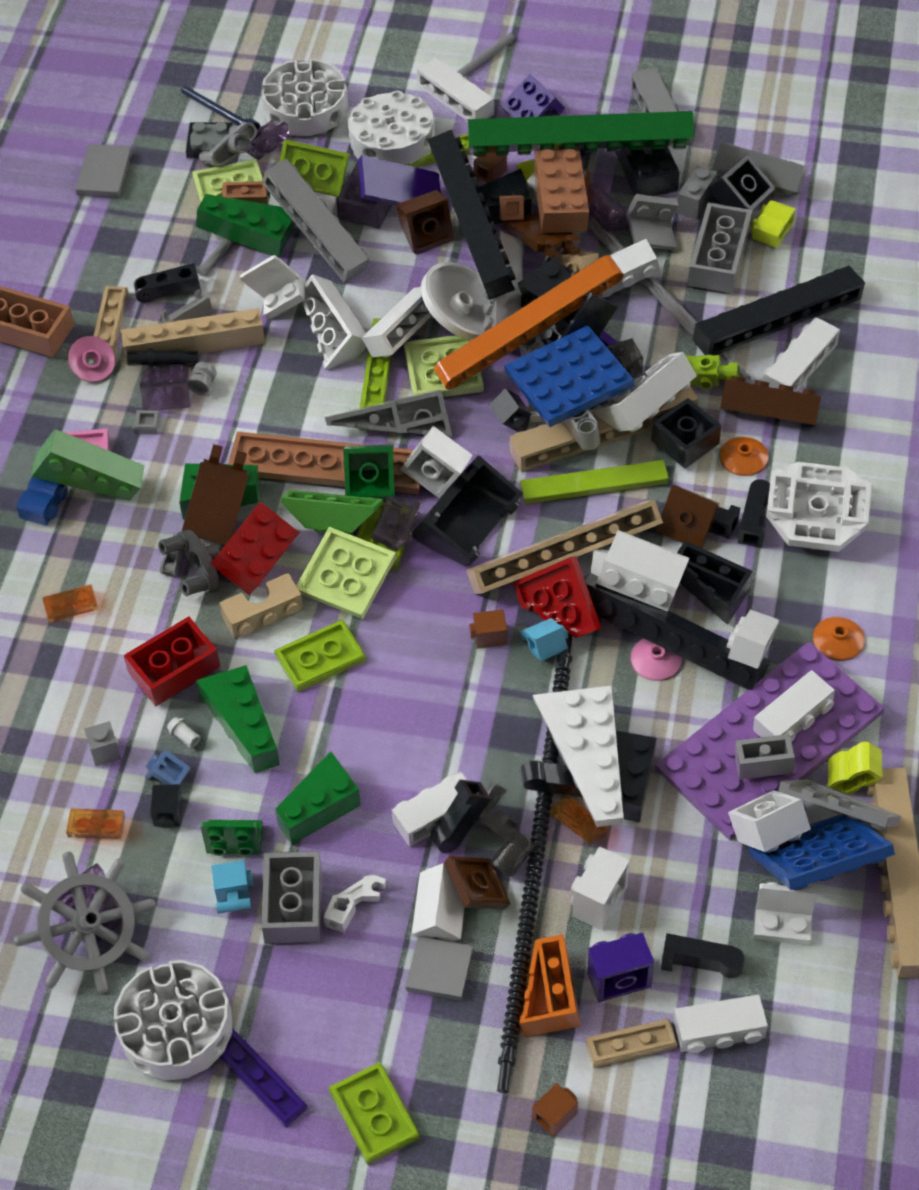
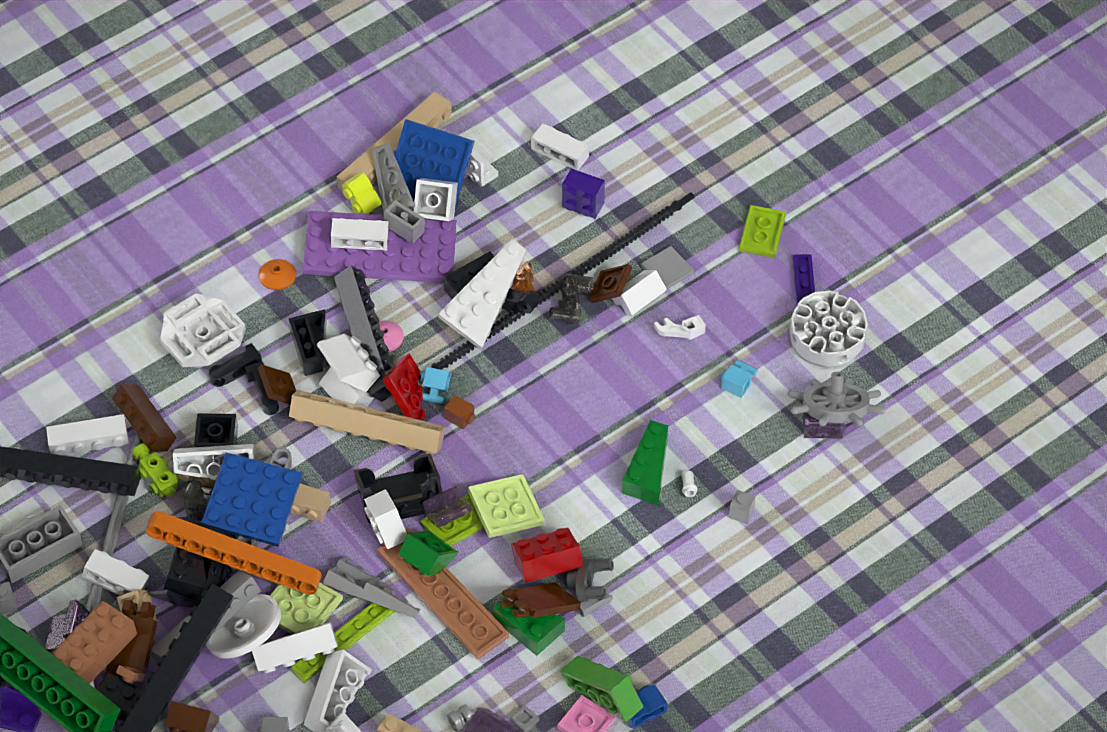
camera: 140 degrees left, 0 degrees up
clear orange plate [42,584,98,622] -> none
clear orange plate [66,808,125,839] -> none
red brick [123,616,221,707] -> none
medium blue bracket [144,749,191,785] -> none
black brick [150,784,183,828] -> none
green bracket [201,820,263,856] -> none
tan arch [219,573,303,639] -> none
light grey brick [262,852,322,943] -> none
lime tile [274,619,366,692] -> none
green wedge [275,751,361,845] -> none
bright green wedge [281,490,383,534] -> none
white brick [392,772,467,847] -> none
black leg [431,779,491,853] -> none
black brick [489,388,532,431] -> none
orange wedge [519,934,581,1037] -> none
lime tile [520,460,669,504] -> none
dark orange brick [532,1083,578,1137] -> none
white brick [570,846,629,930] -> none
tan tile [585,1019,677,1068] -> none
light grey bracket [626,194,679,250] -> none
black leg [661,933,744,978] -> none
orange dish [720,437,768,476] -> none
white brick [727,609,779,669] -> none

